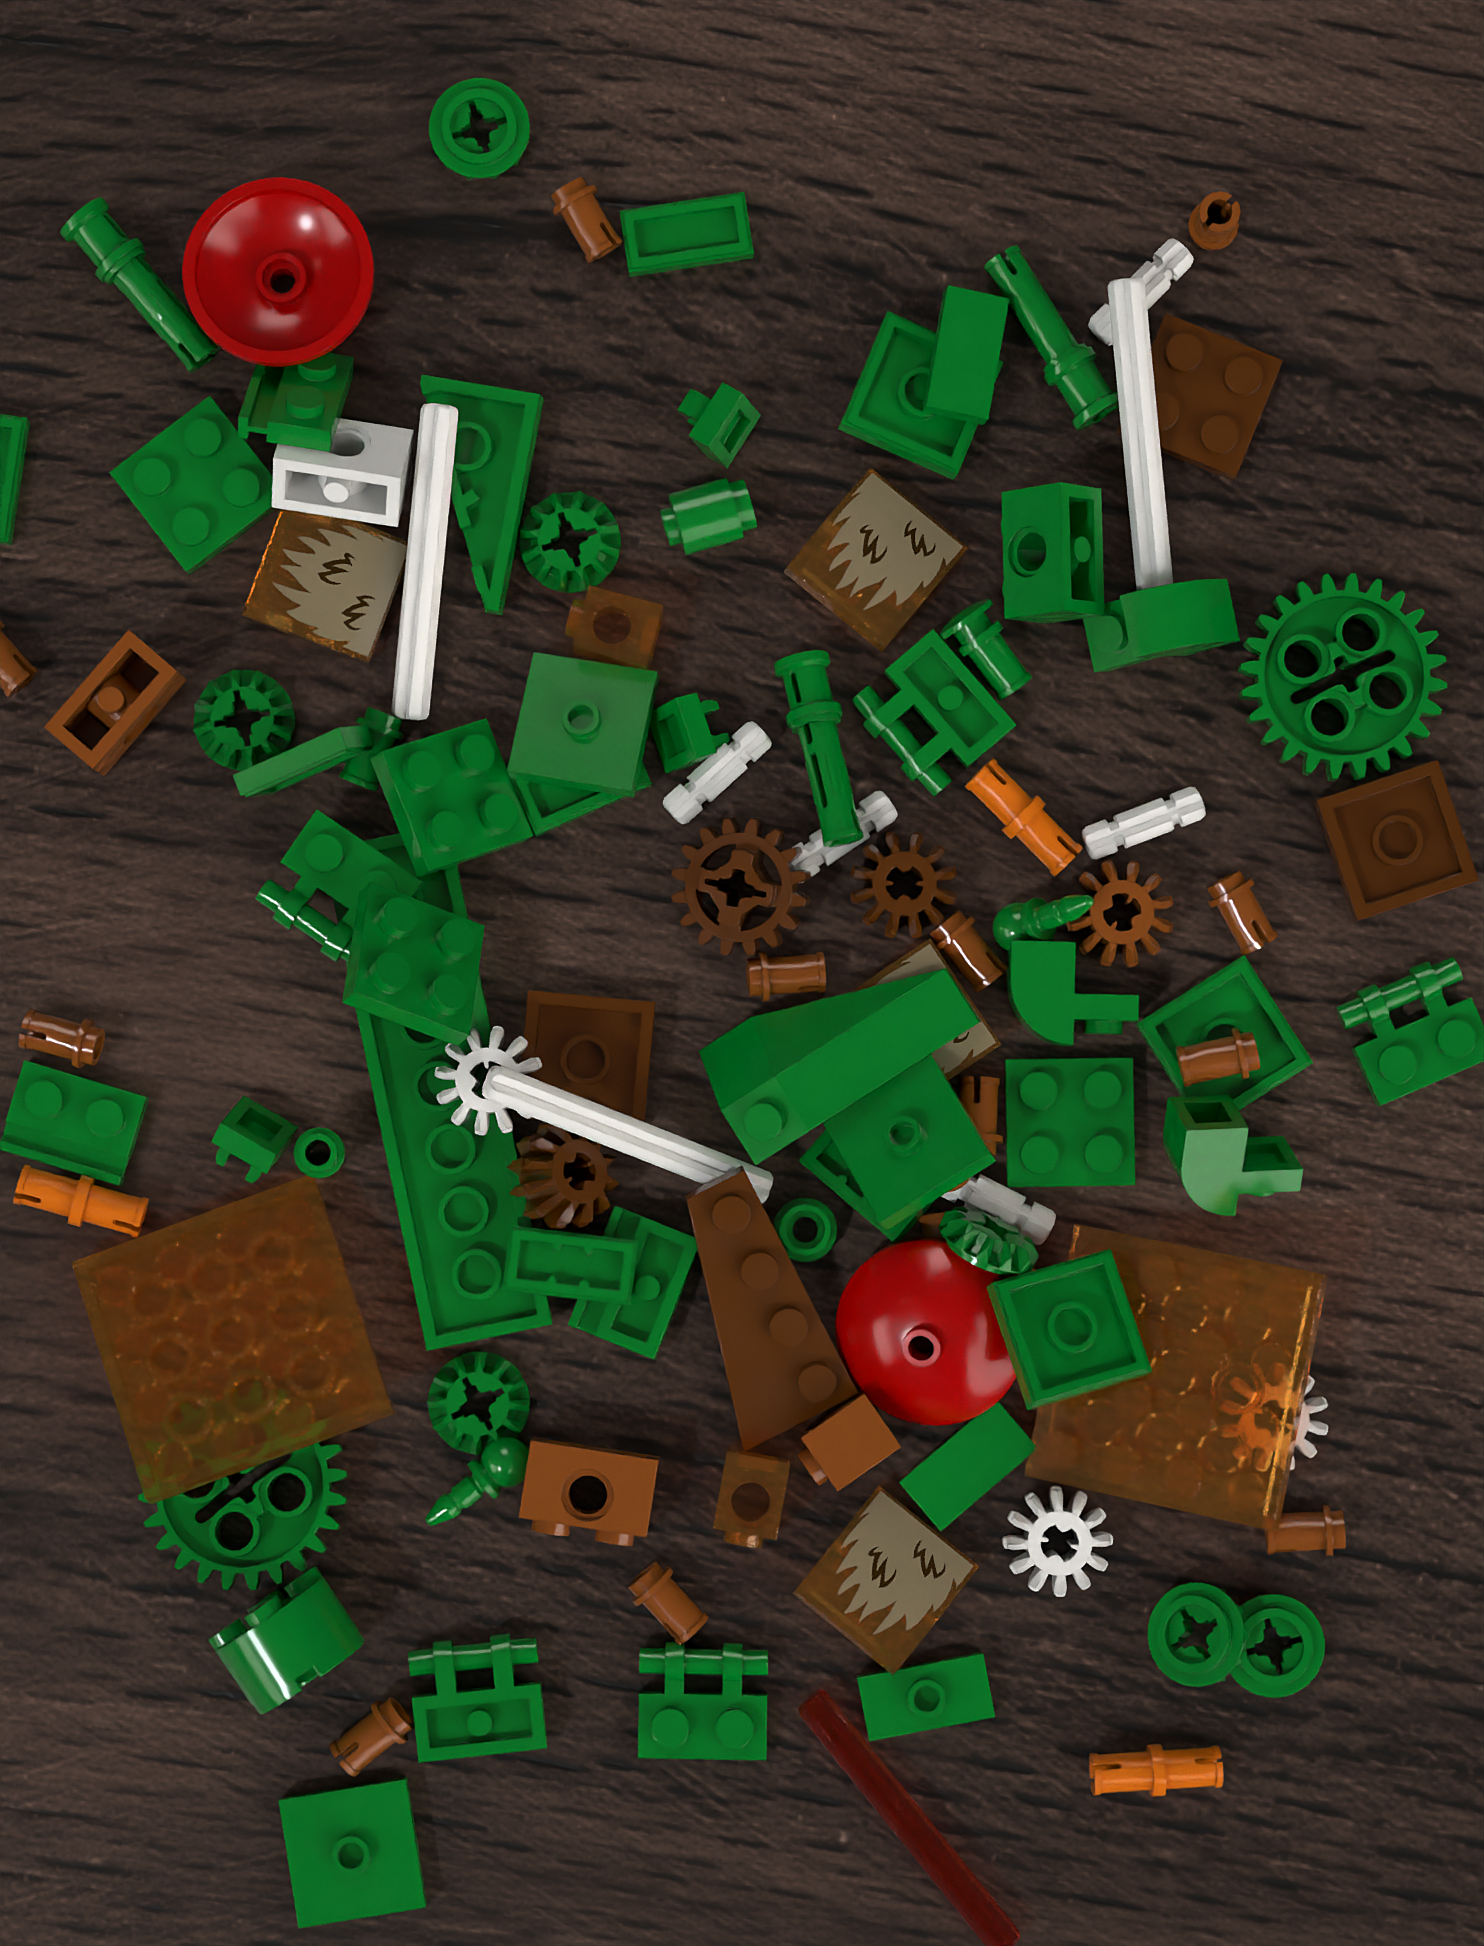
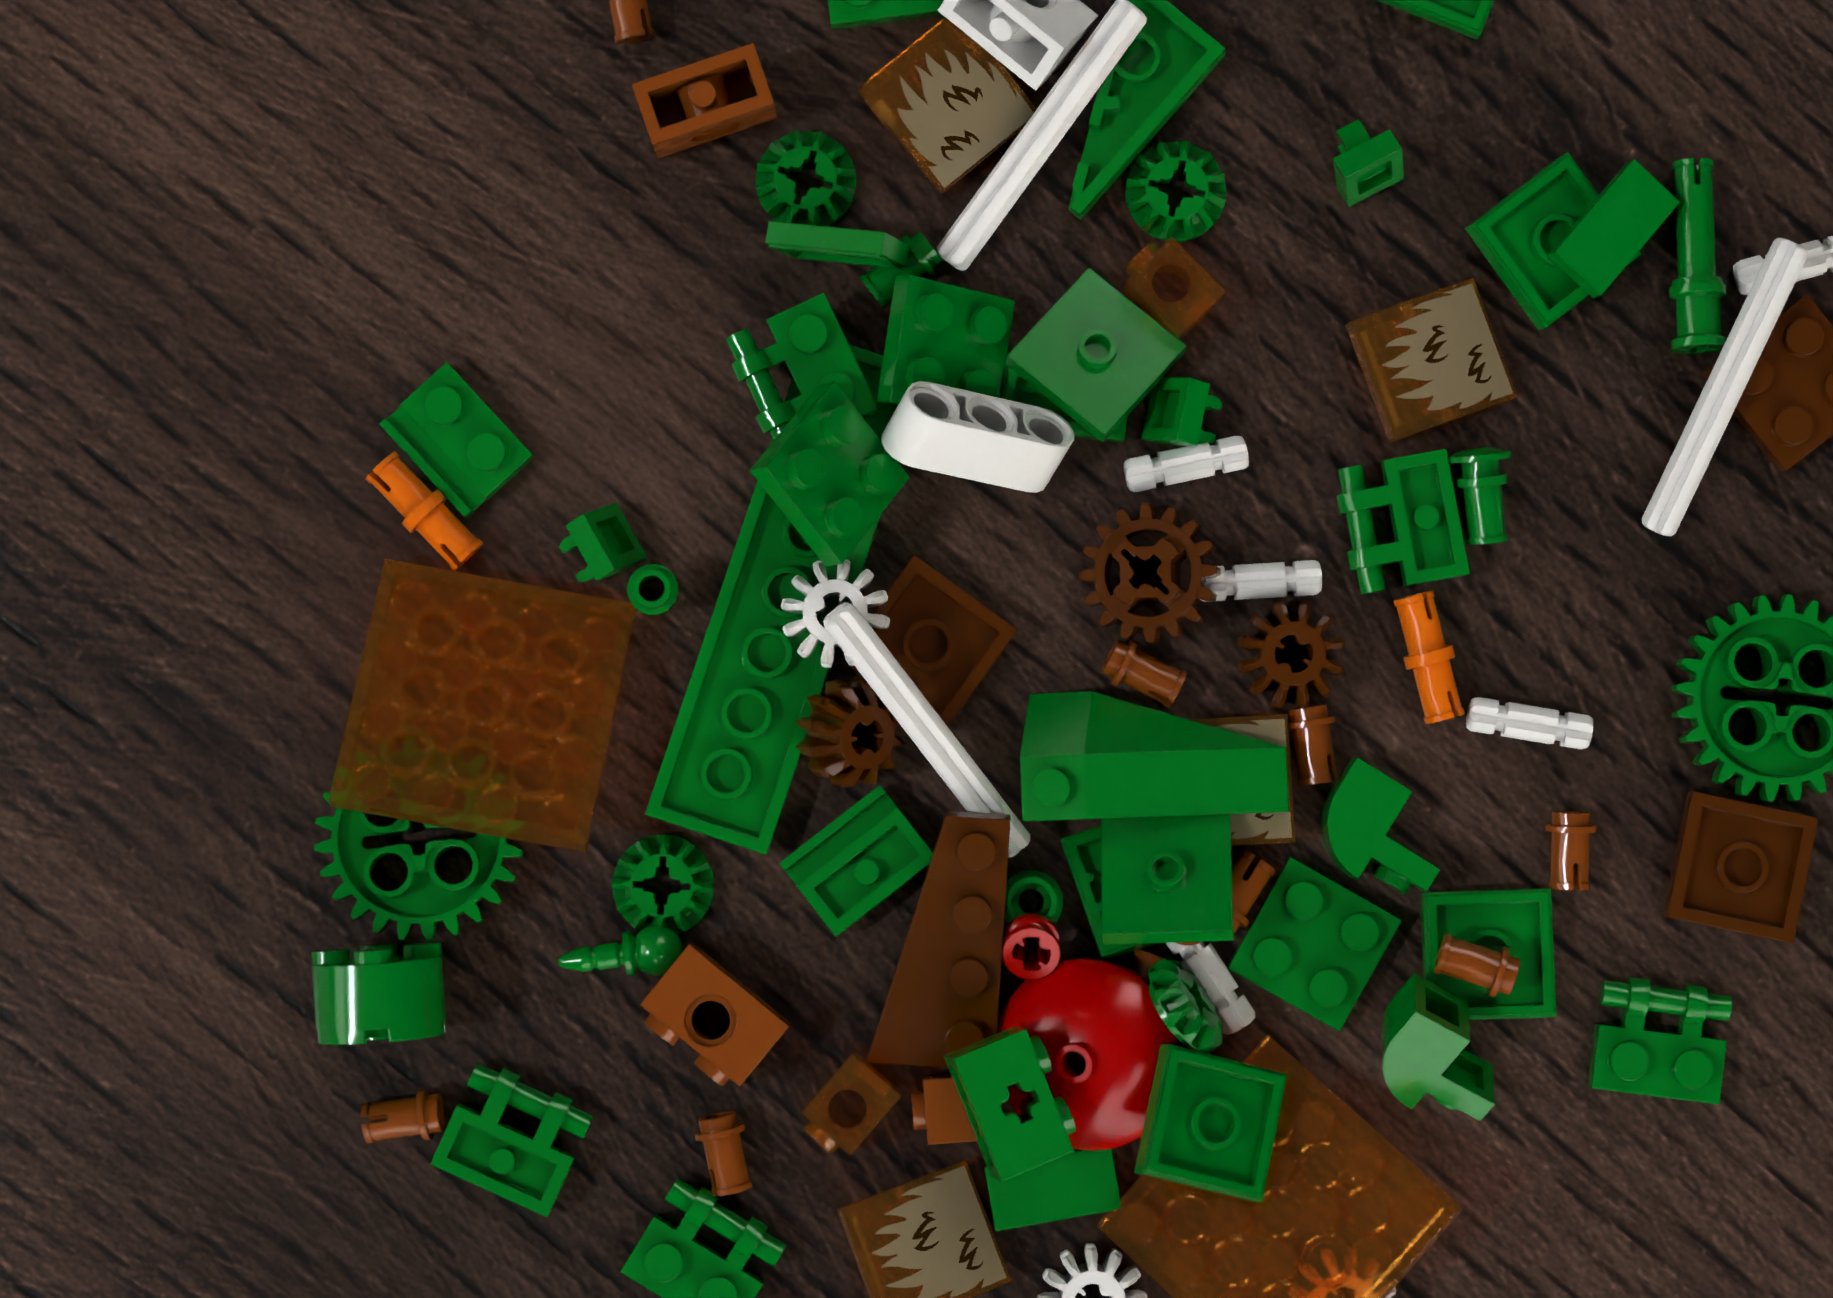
camera: 30 degrees right, 0 degrees up
dark orange pin [19,1008,105,1068] -> none
green plate [278,1777,427,1929] -> none
green plate [502,1225,638,1306] -> none
green brick [659,477,757,555] -> none
green pin [773,650,864,847] -> none
green bar [992,895,1094,951] -> none
green brick [1001,482,1105,624] -> none
dark orange gear [1066,860,1174,968] -> none
green brick [1083,579,1240,672] -> none
none -> white beam [881,381,1074,493]
none -> green brick [944,1026,1076,1182]
none -> red bush [1002,914,1060,980]

